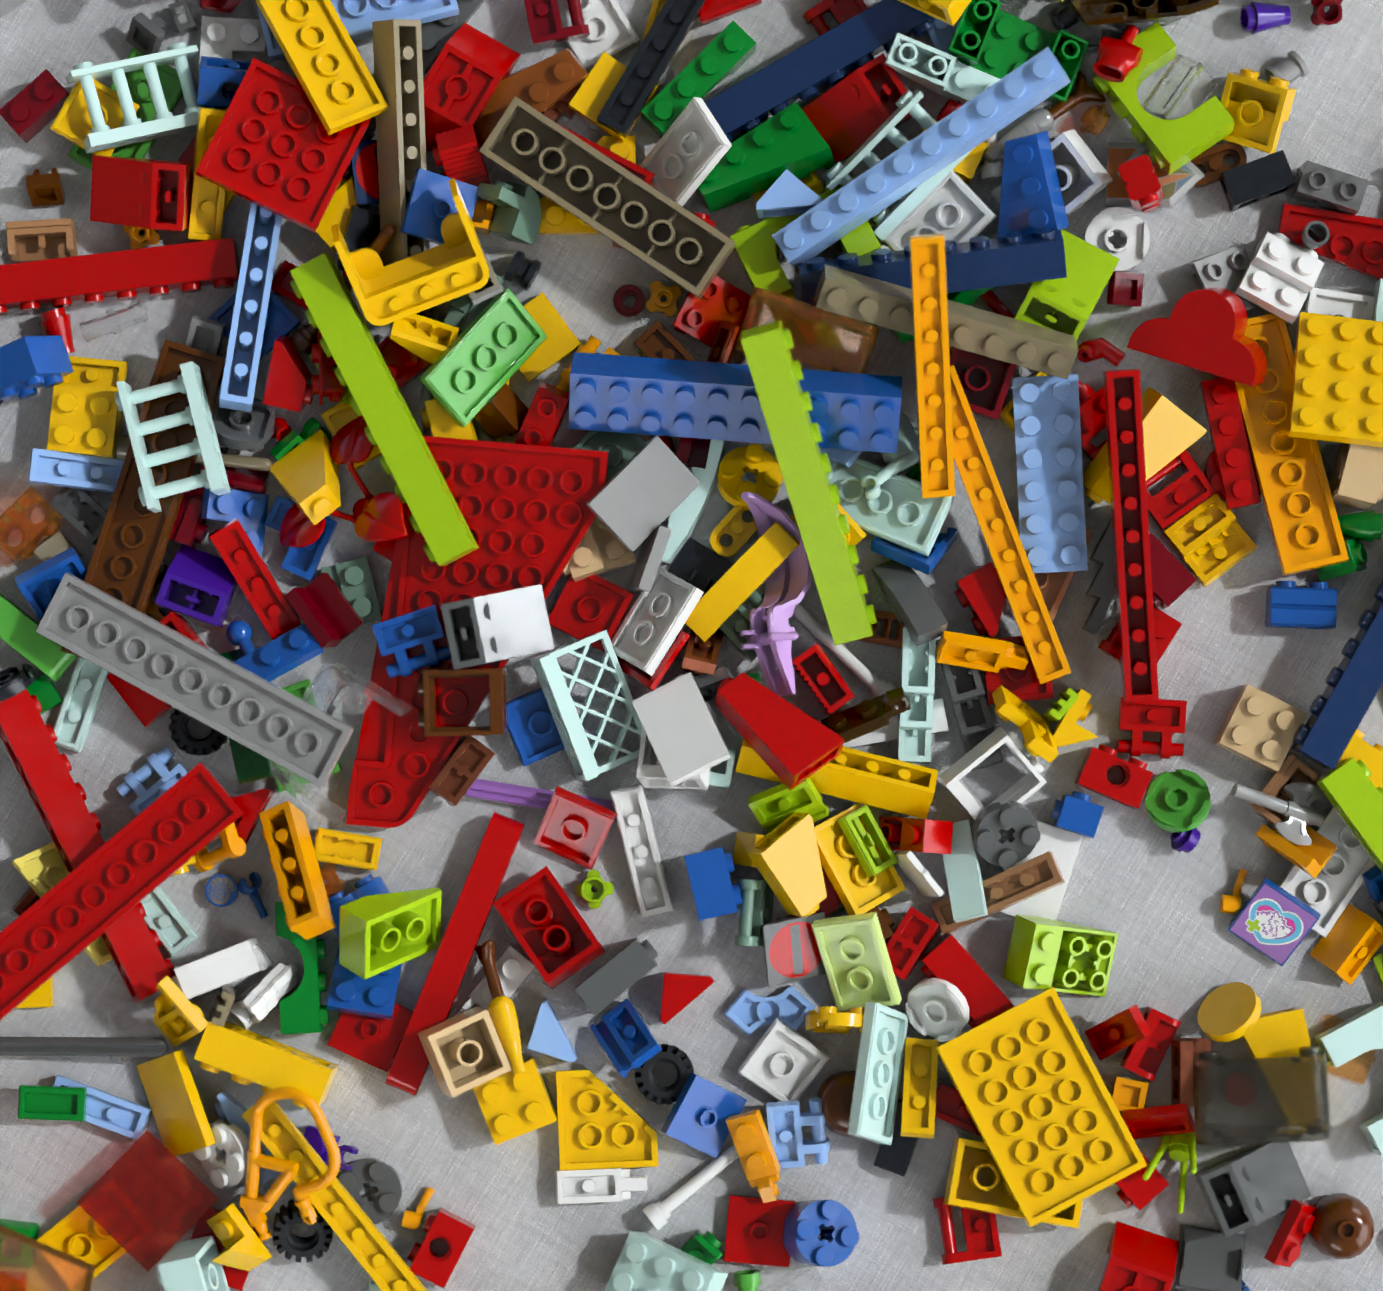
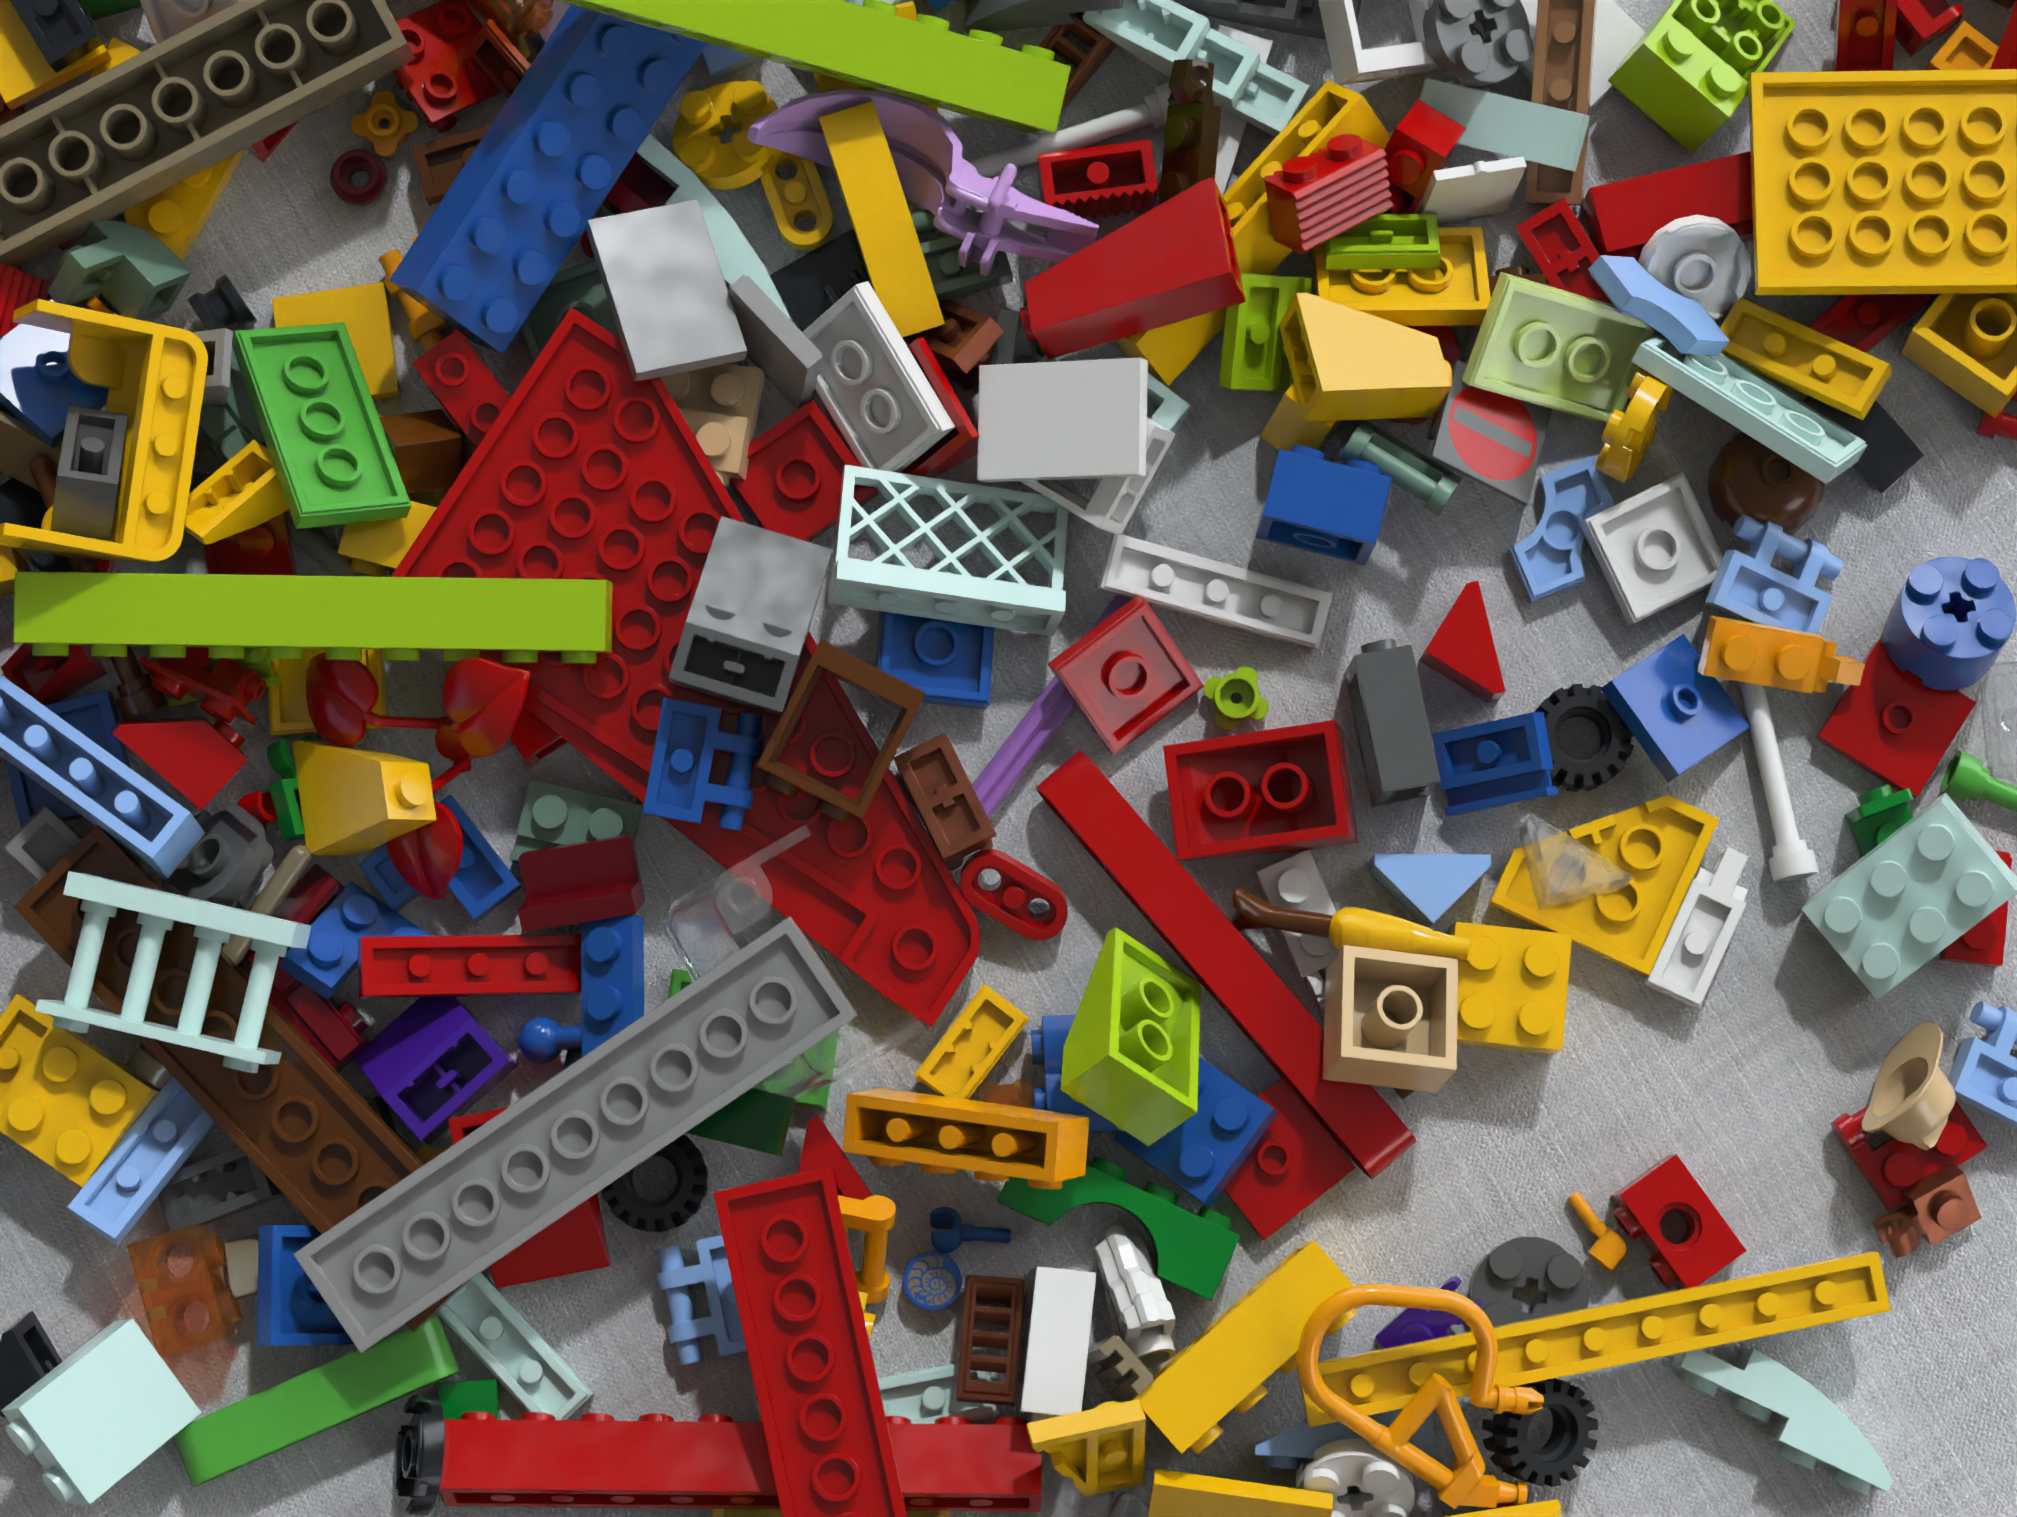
camera: 60 degrees left, 5 degrees down
none -> dark grey slope [50,406,128,540]
none -> copper slope [956,1275,1025,1406]
none -> red plate [960,849,1068,940]
none -> red brick [1264,134,1393,254]
none -> clear slope [1519,814,1633,910]
none -> light blue tile [1588,255,1730,355]

